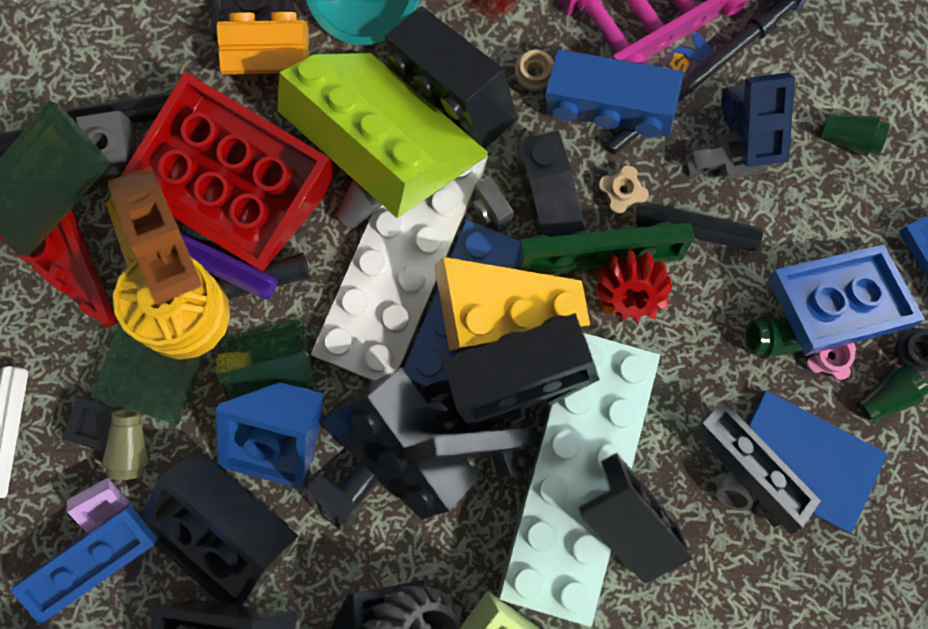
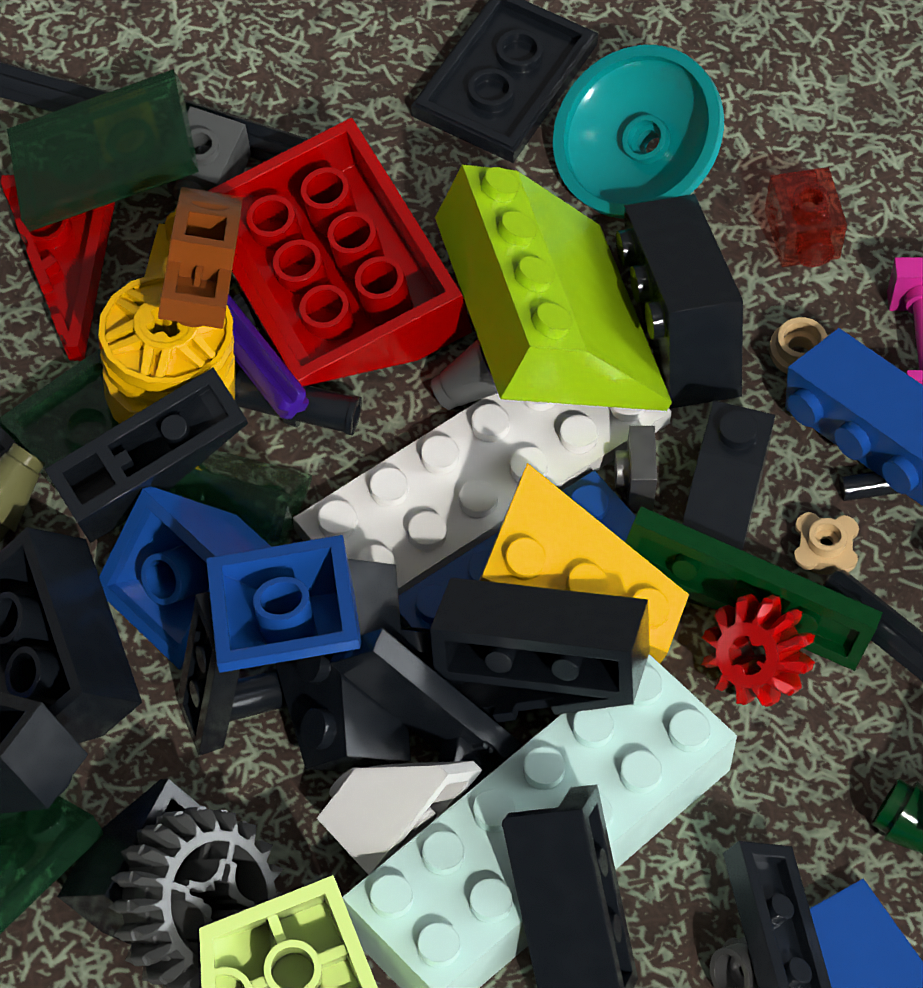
camera: 30 degrees right, 20 degrees down
light orange brick [217,12,310,74] -> none
none -> black slope [44,367,248,543]
none -> blue slope [206,535,361,673]
none -> white slope [317,761,482,875]

